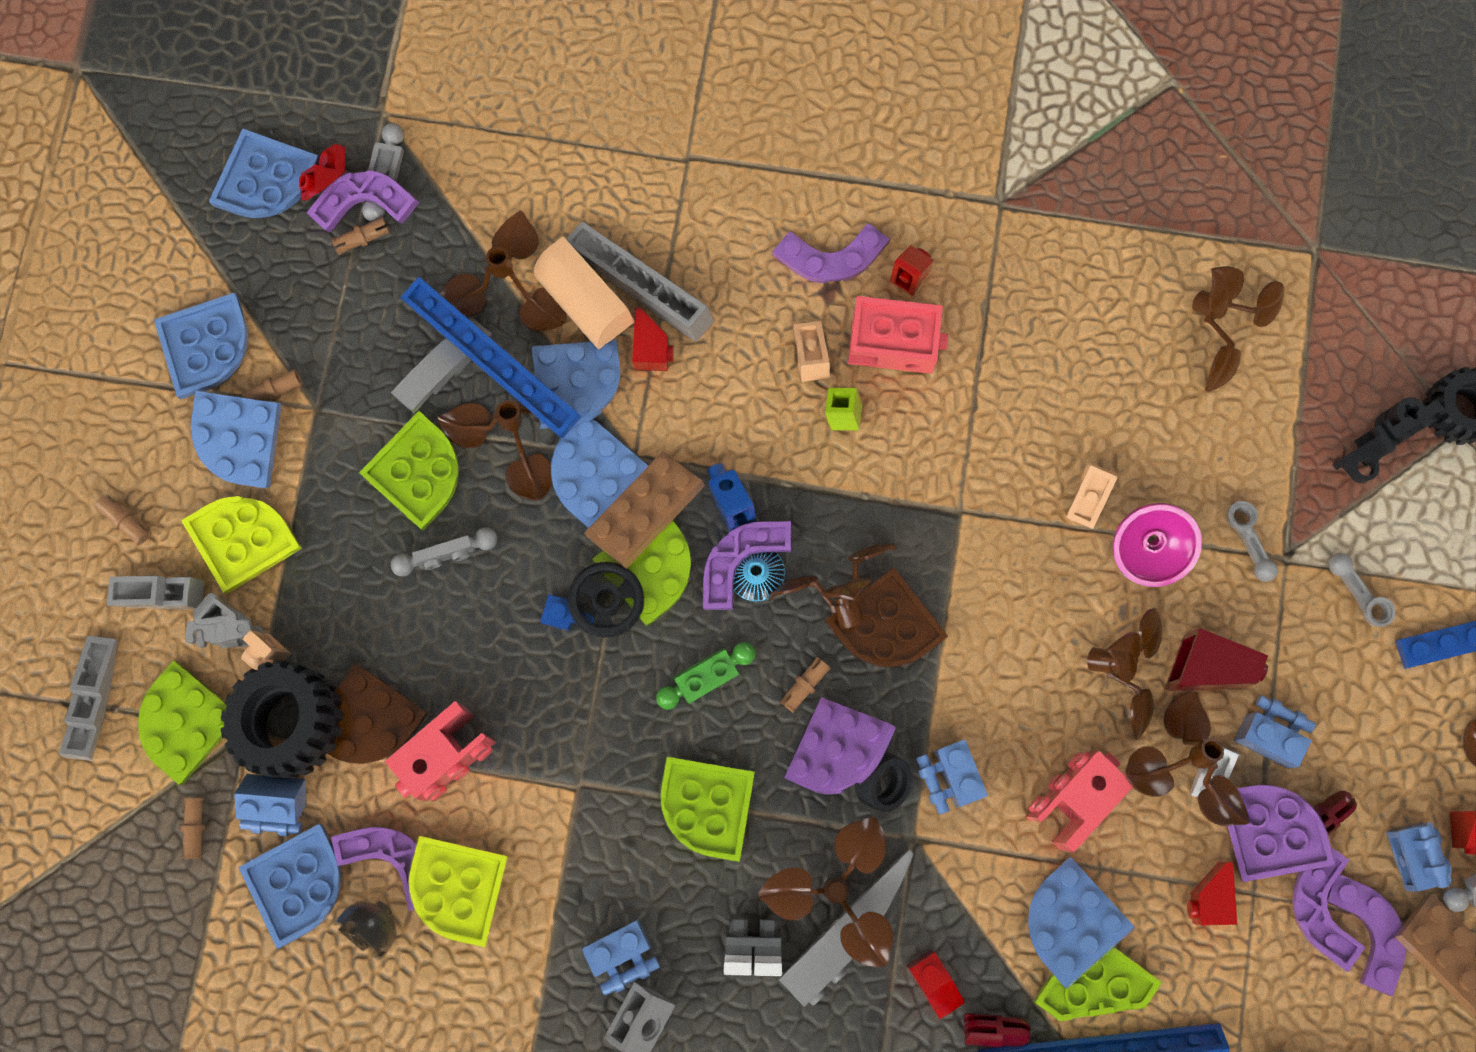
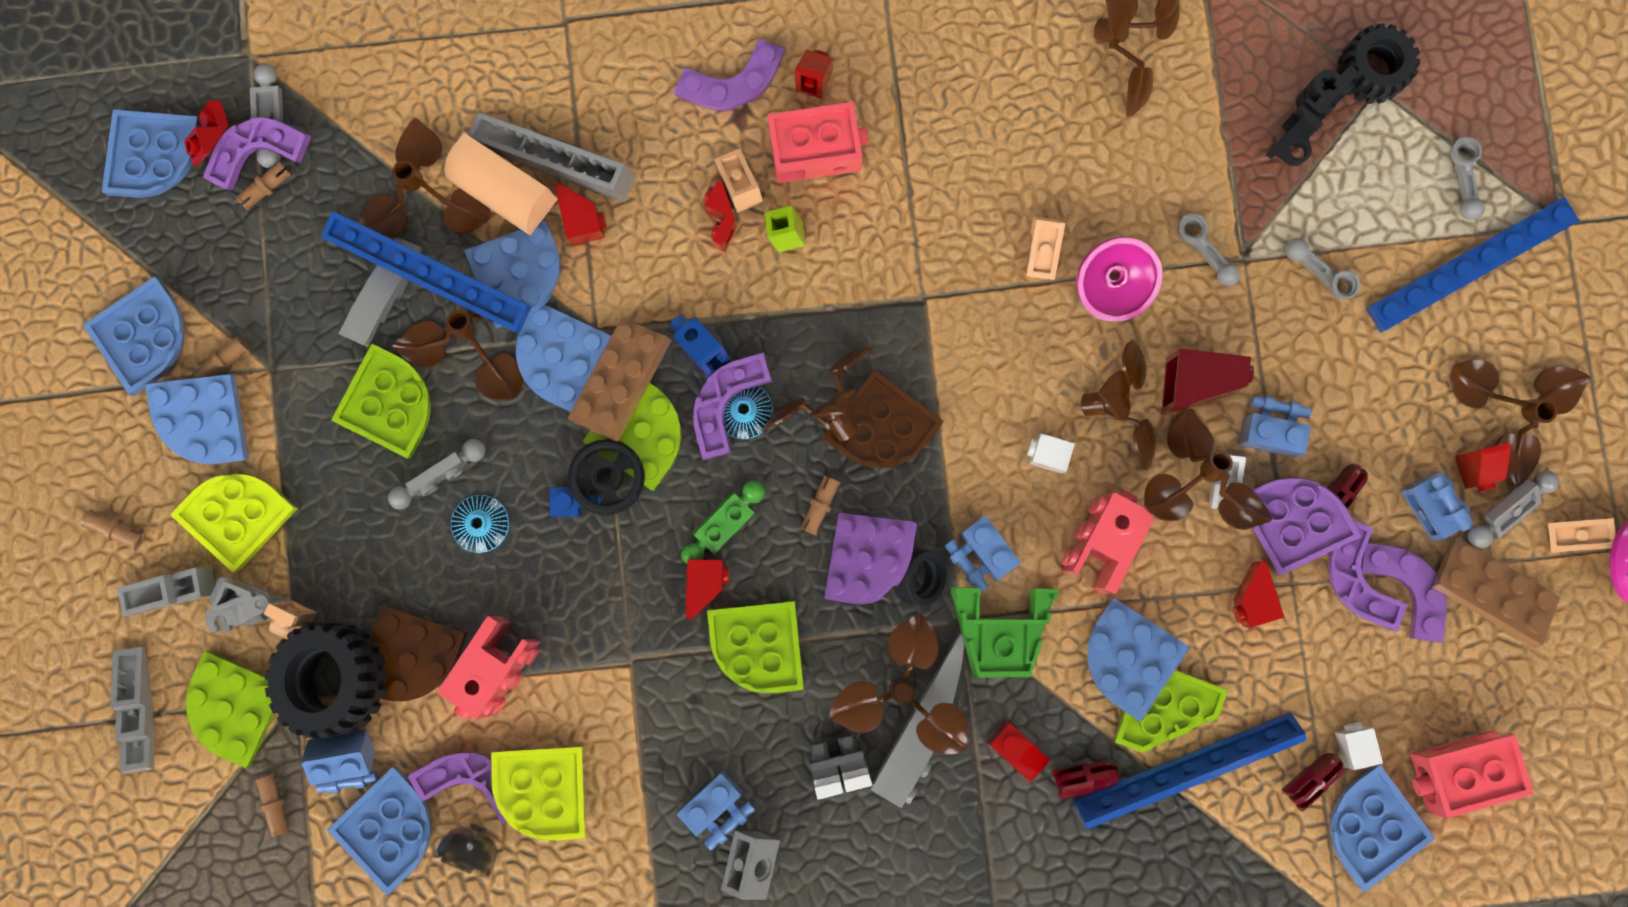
camera: 15 degrees left, 5 degrees up
none -> dish [451,495,509,553]
none -> red slope [686,560,730,619]
none -> red slope [703,180,737,252]
none -> bright green wing [951,587,1059,678]
none -> white brick [1027,433,1075,474]

